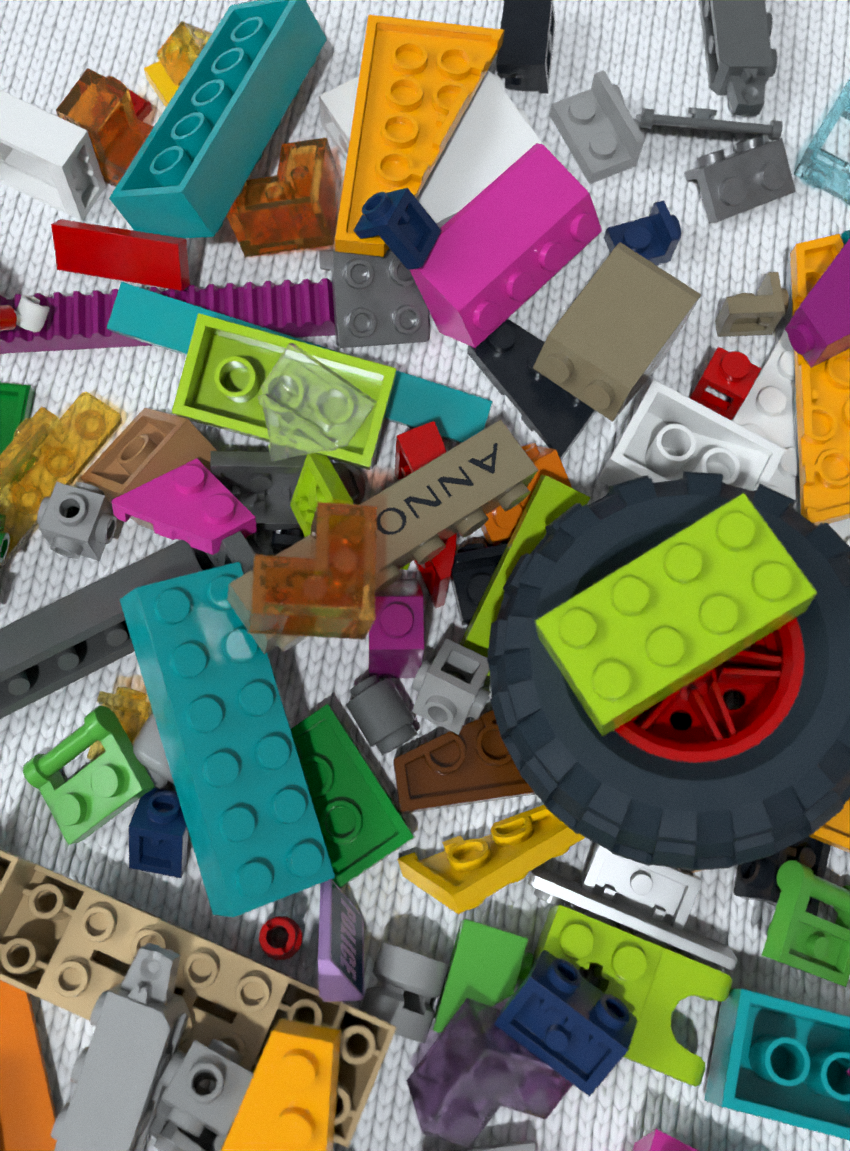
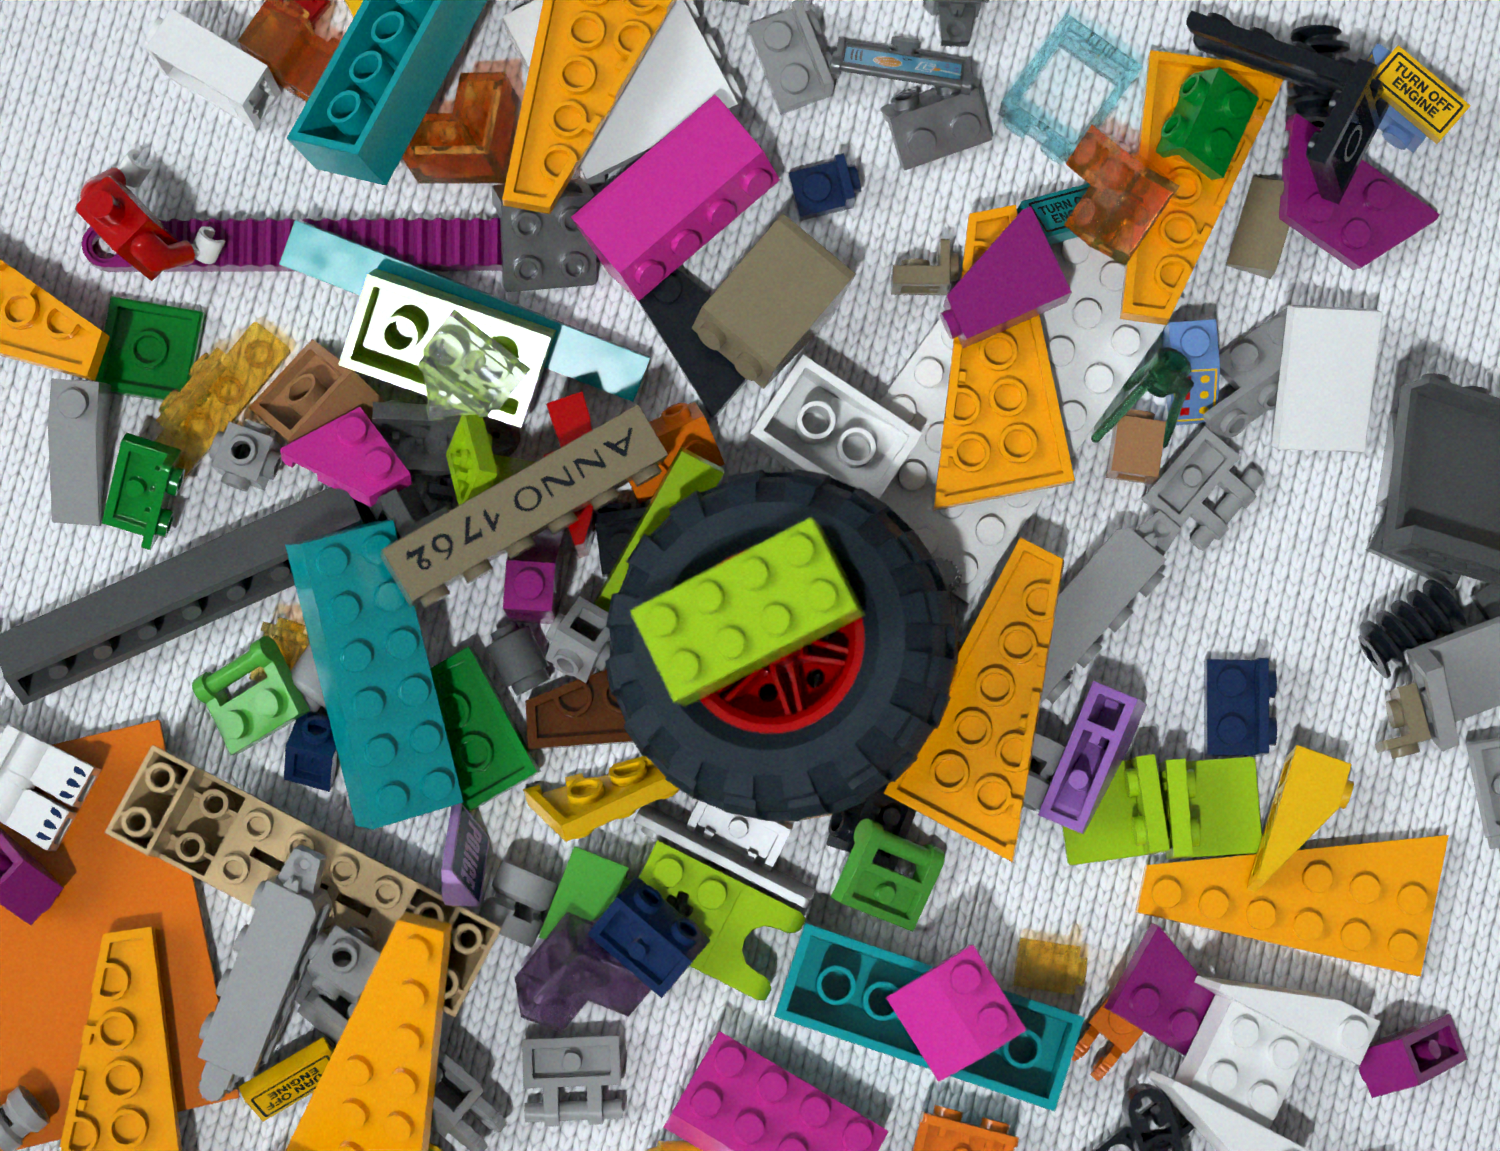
camera: 10 degrees right, 10 degrees up
red tile [51,219,190,291] -> none
clear orange brick [248,502,377,640] -> none
red pin [259,916,302,960] -> none
dark blue bracket [354,188,442,270] -> none
red brick [690,347,762,420] -> none

